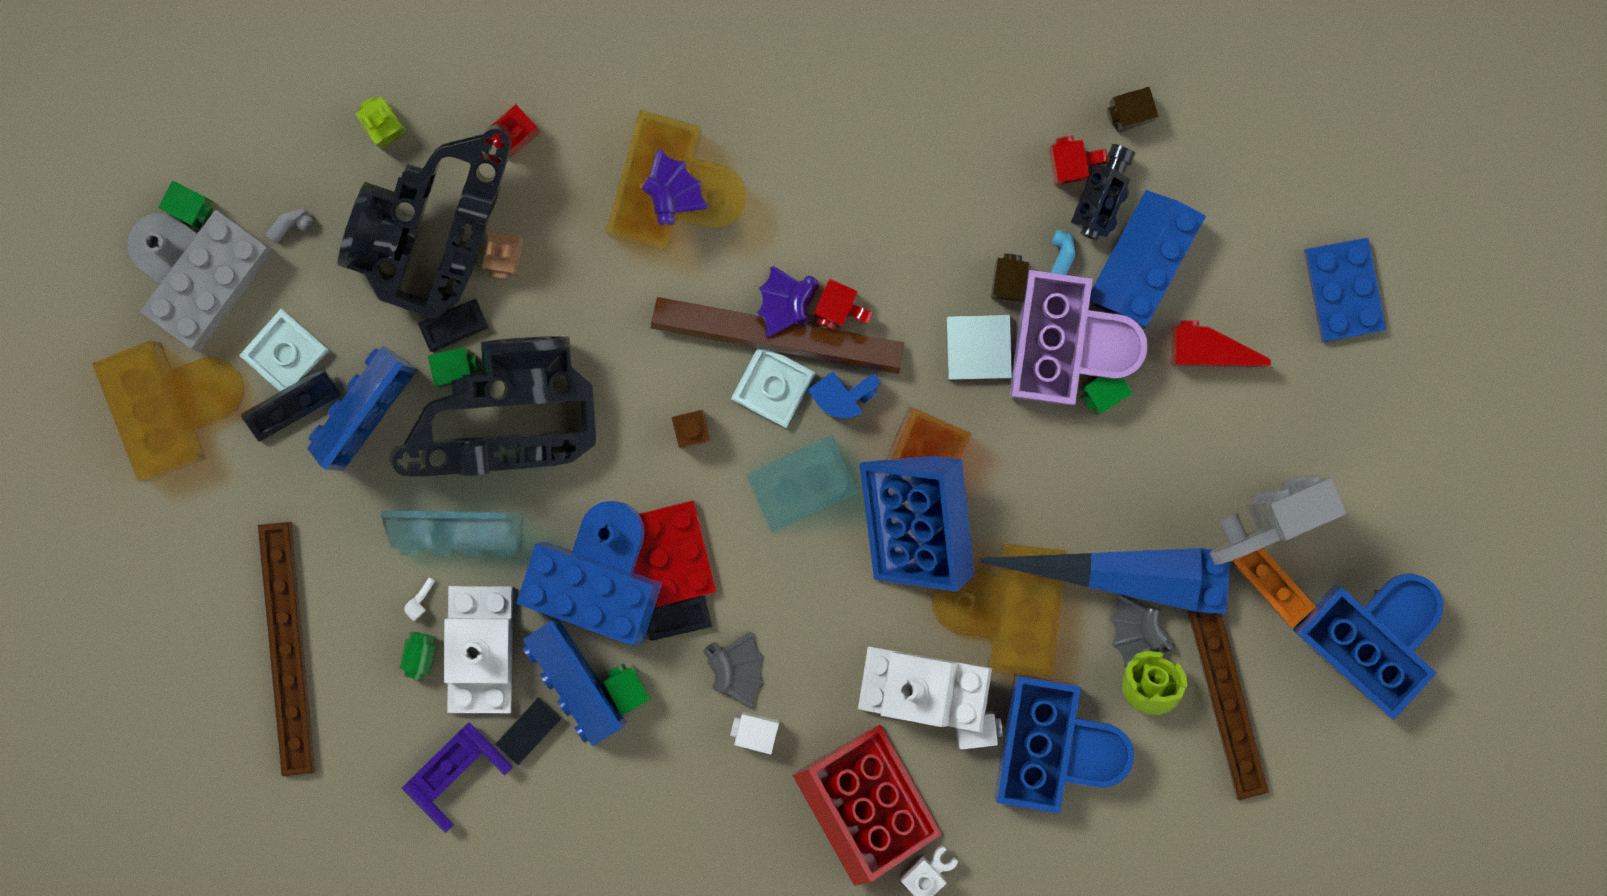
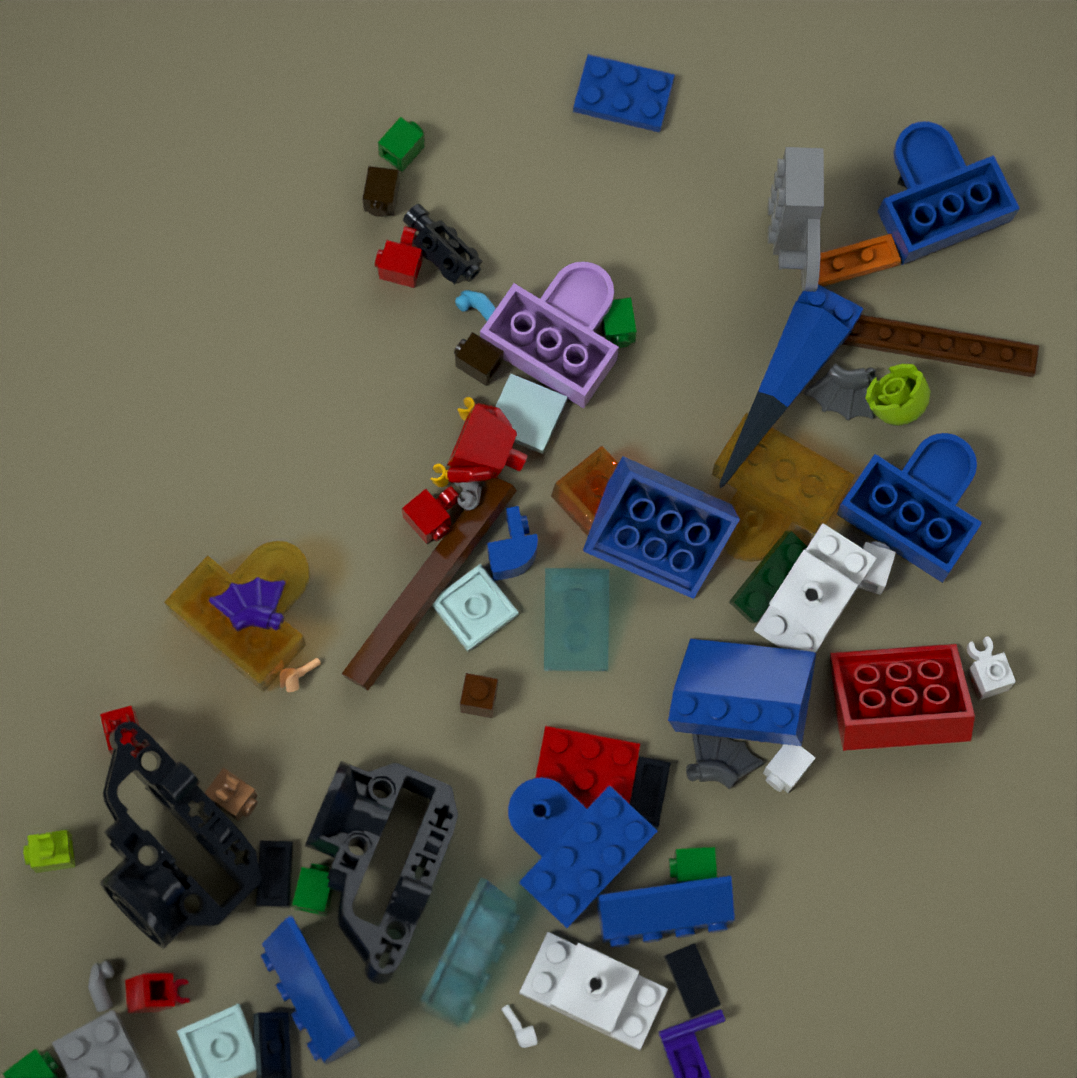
camera: 65 degrees left, 15 degrees down
green brick [399,632,436,680] -> none
dark purple arm [757,266,819,337] -> none
blue slope [1090,190,1206,329] -> none
red slope [1171,320,1271,367] -> none
none -> red brick [125,973,190,1013]
none -> light nougat hand [280,658,321,692]
none -> green brick [377,116,425,172]
none -> red torso [430,397,528,487]
none -> light grey arm [454,482,482,510]
none -> blue slope [668,639,816,746]
none -> dark green plate [729,530,808,623]

